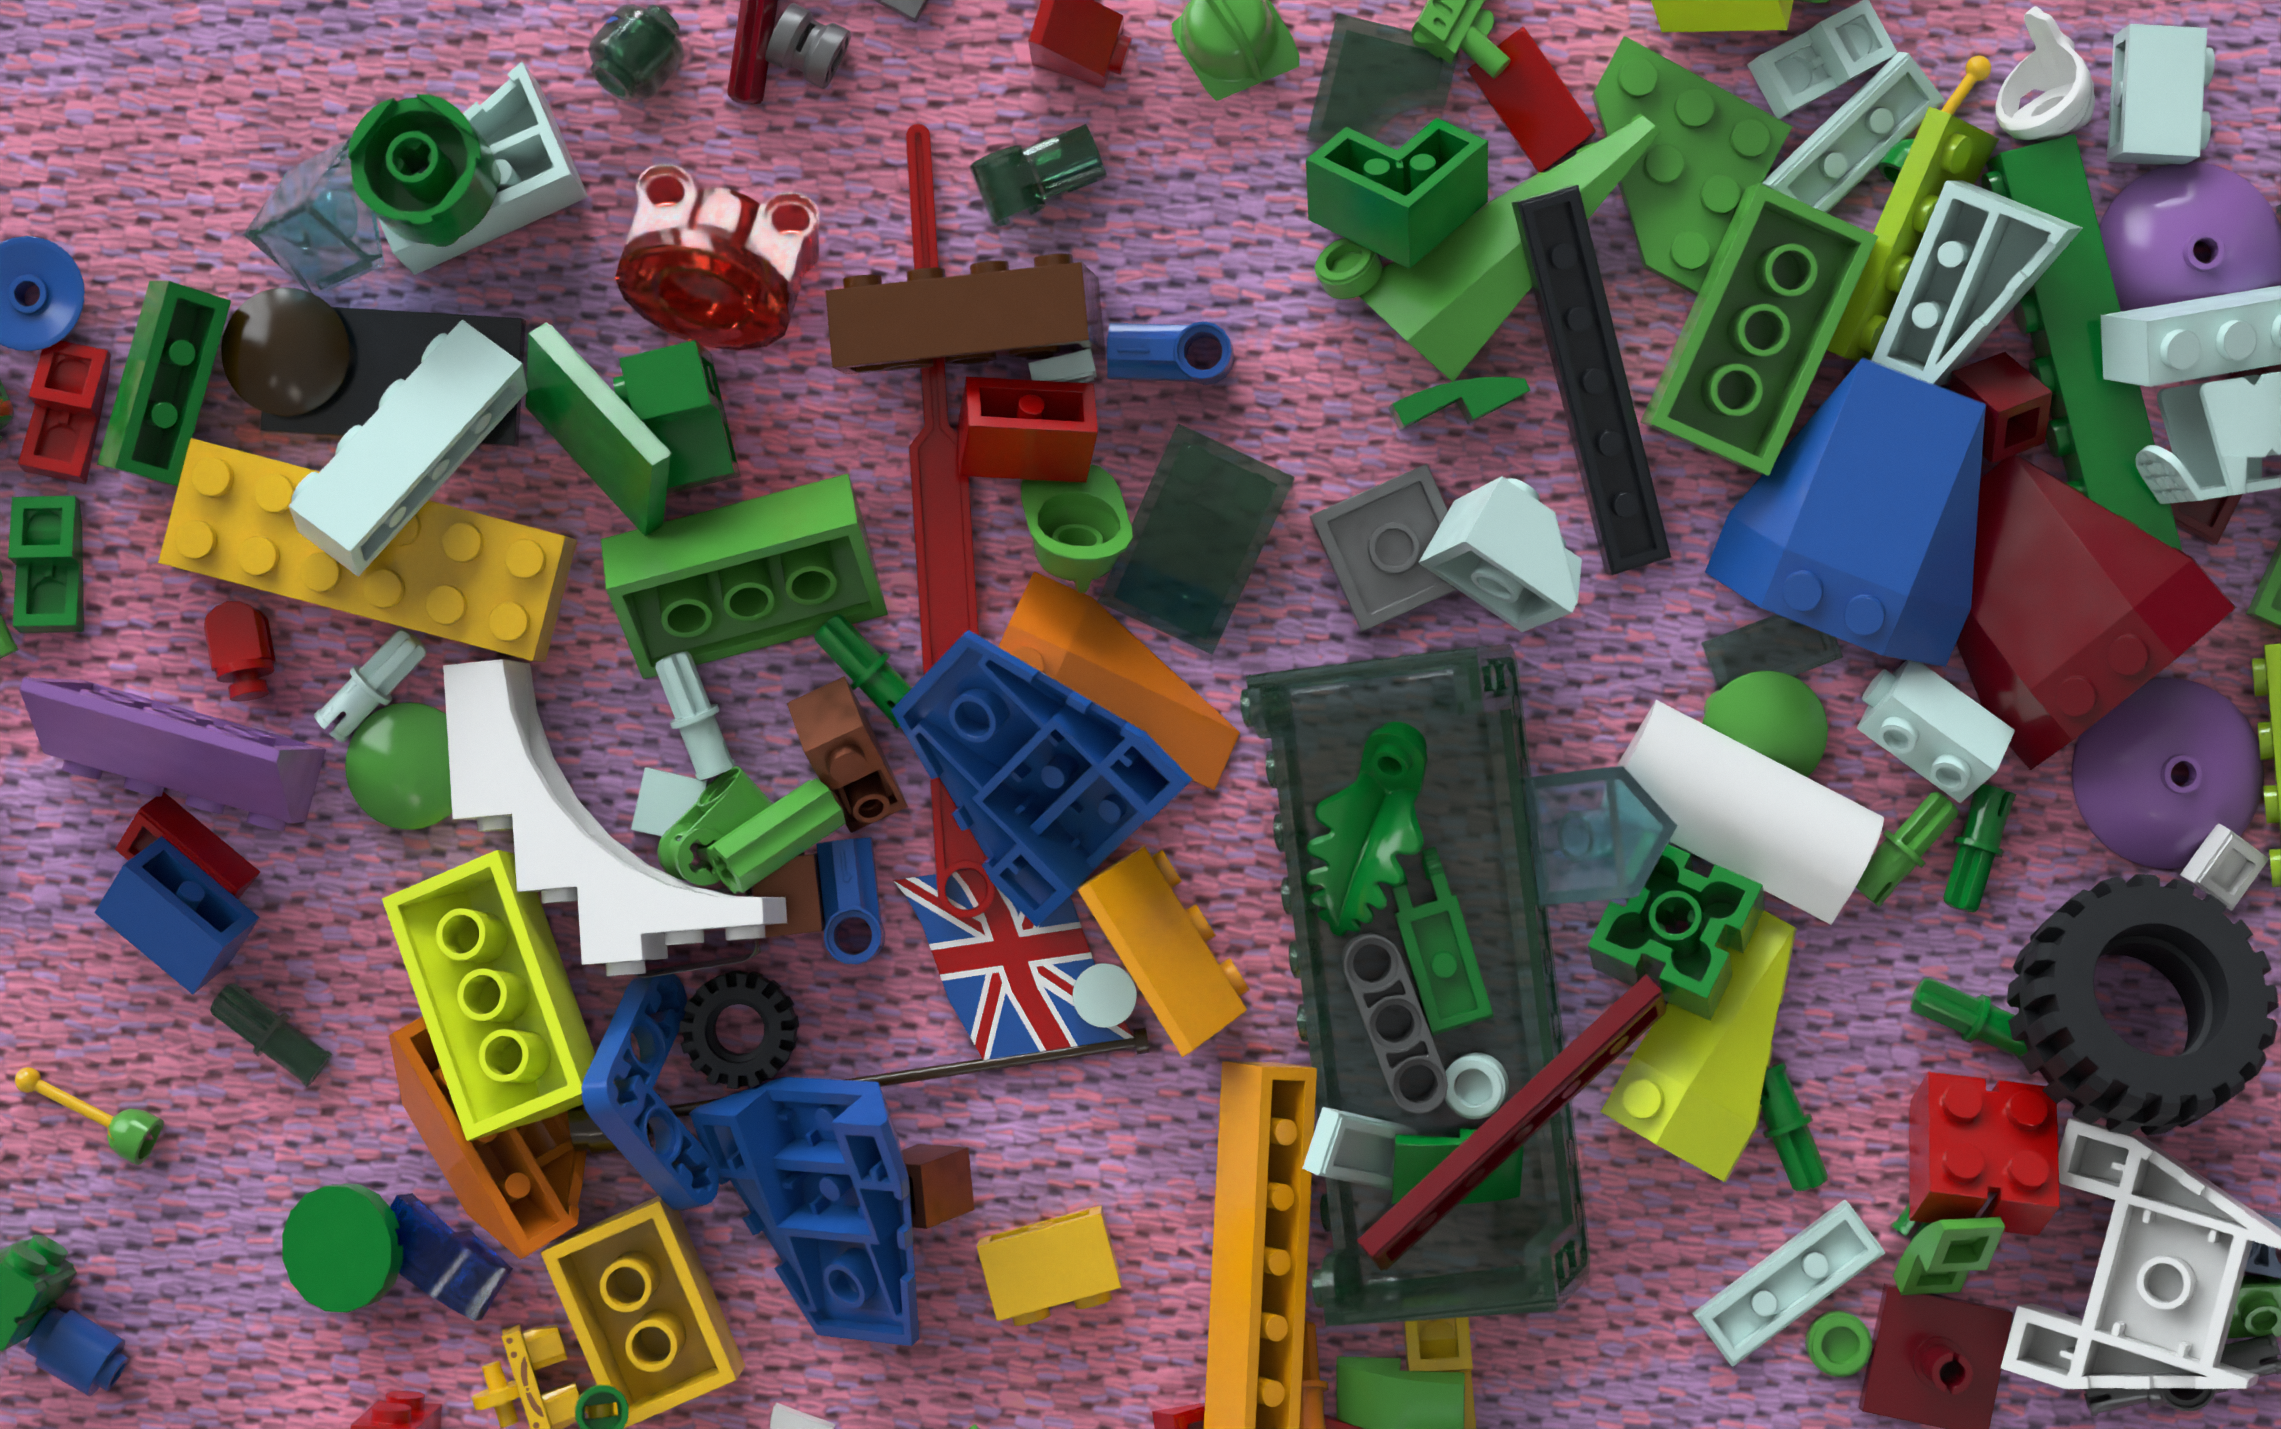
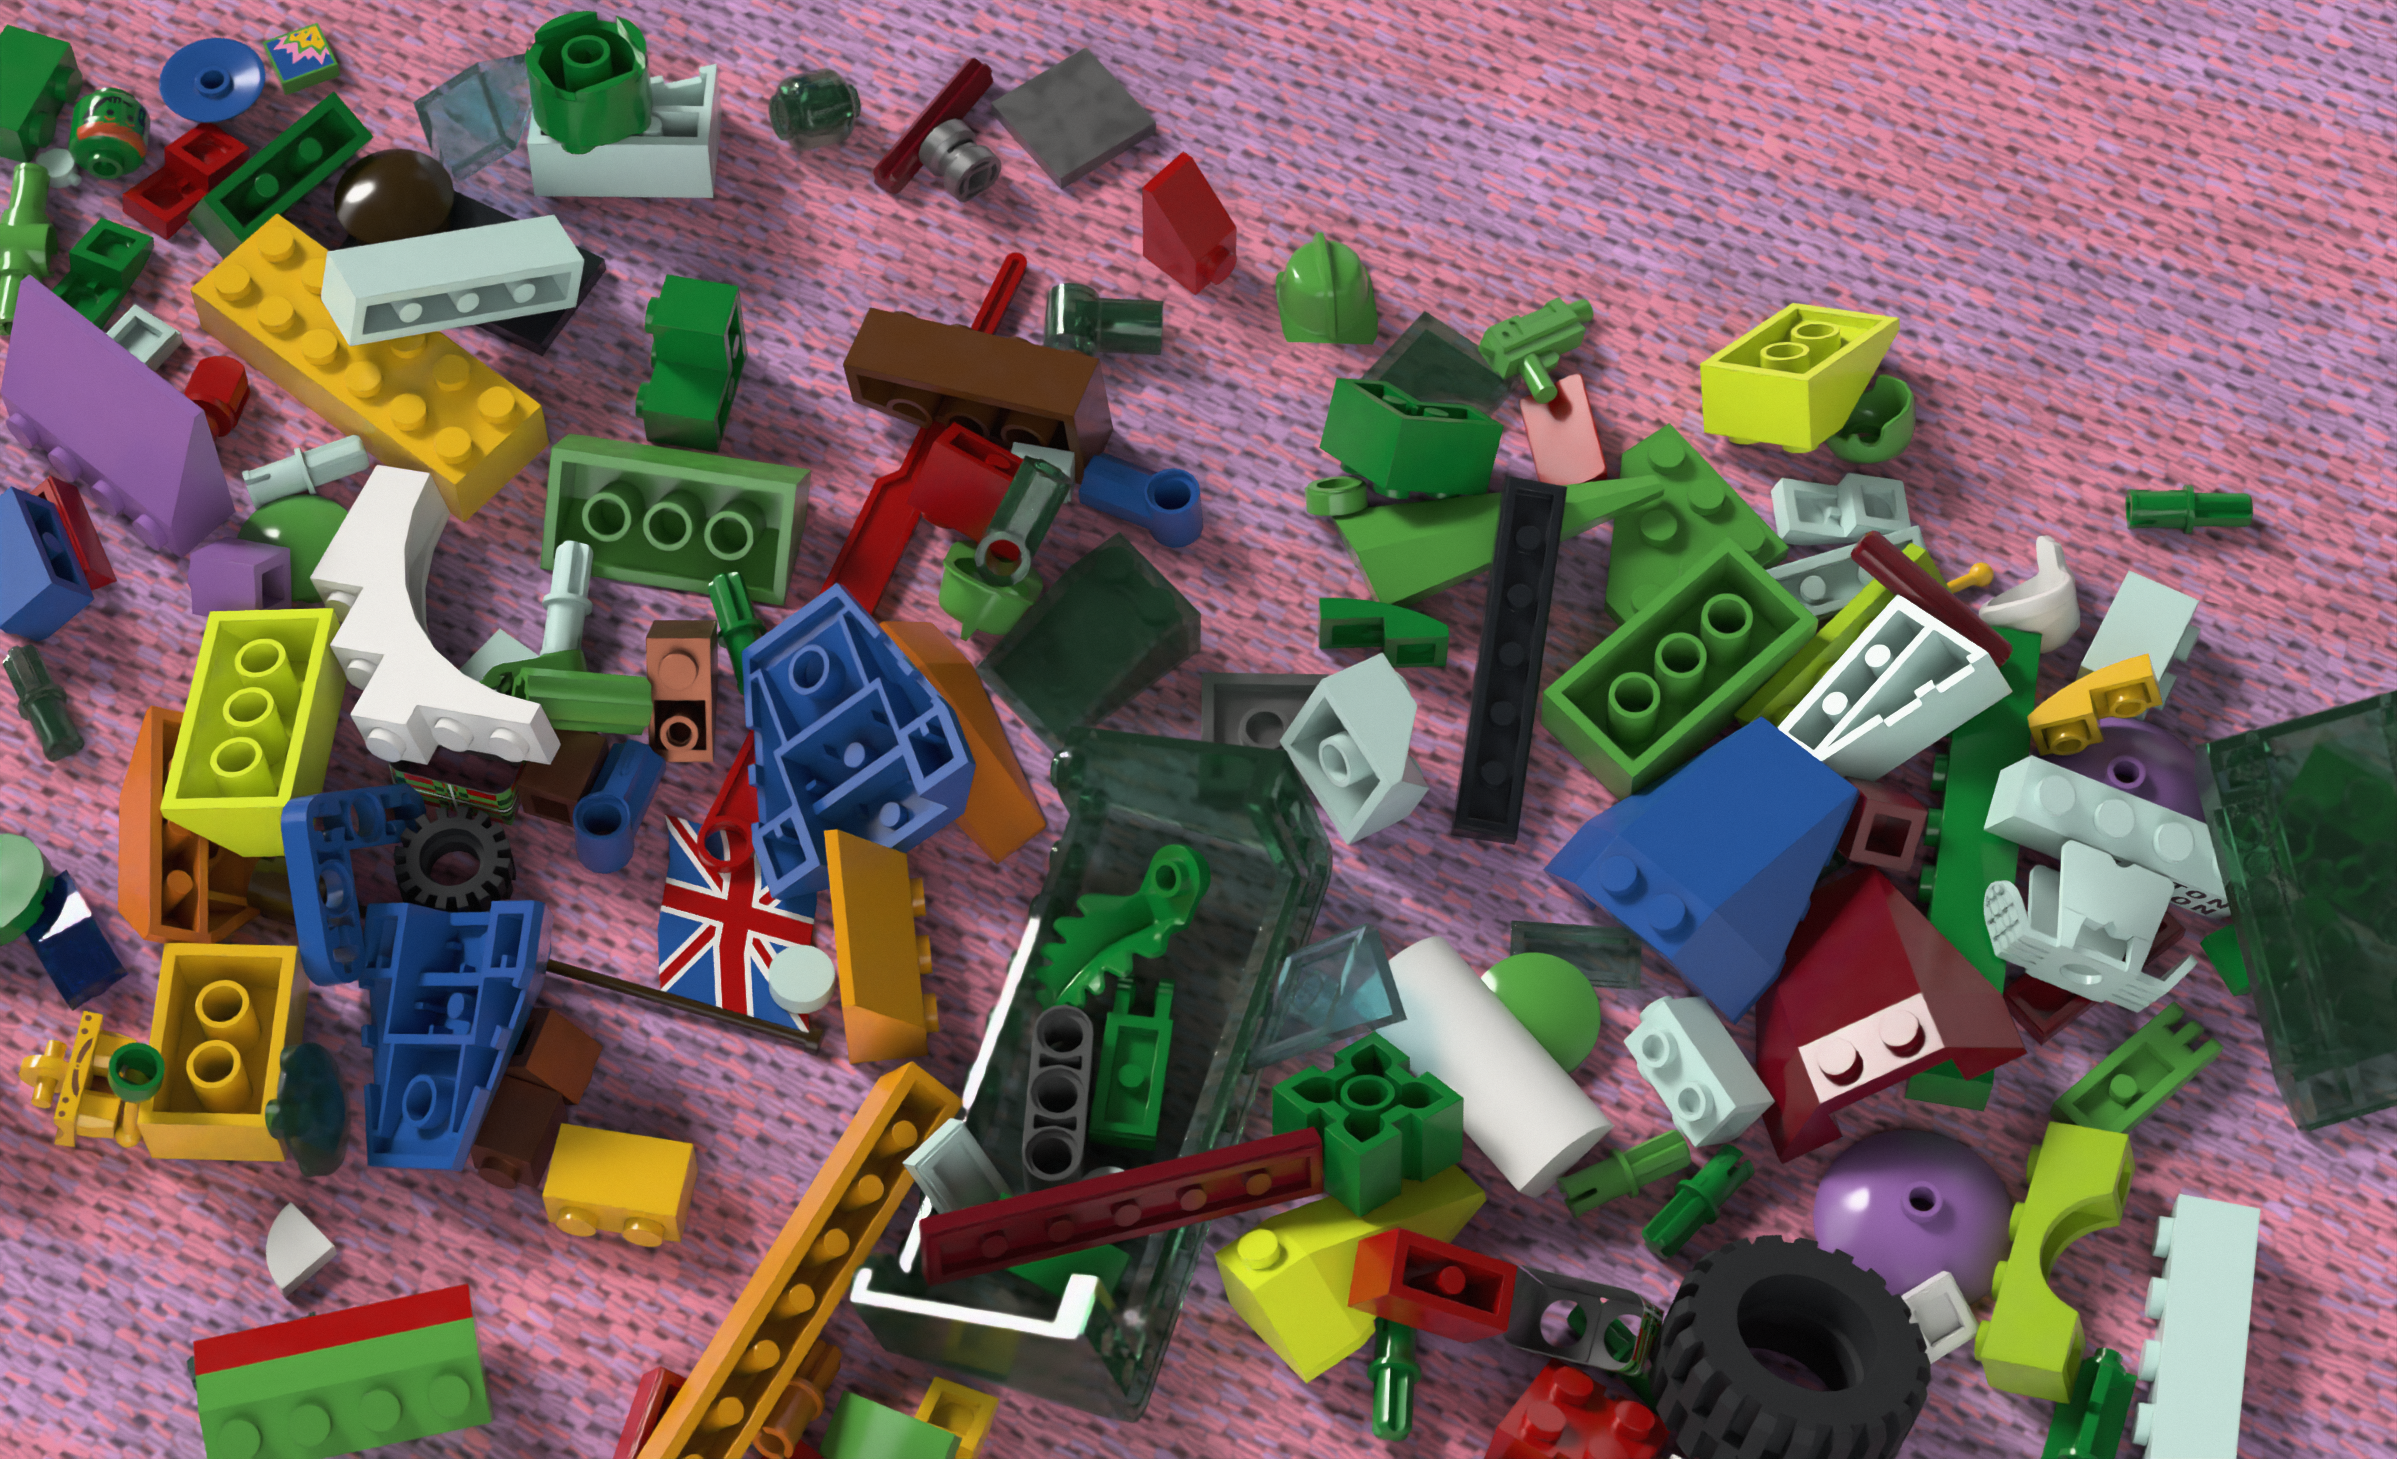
camera: 25 degrees right, 30 degrees down
green tile [525,322,671,537] -> none
clear red piece [615,164,820,351] -> none
none -> light aqua tile [106,304,184,372]
none -> medium lavender brick [188,537,292,617]
none -> tile [262,23,340,95]
none -> dish [265,1042,351,1178]
none -> copper brick [470,1075,568,1189]
none -> clear green piece [974,455,1074,587]
none -> red brick [1347,1227,1518,1344]
none -> flat silver piece [1502,1265,1665,1380]
none -> dark red axle [1850,530,2013,669]
none -> yellow slope [2027,653,2163,756]

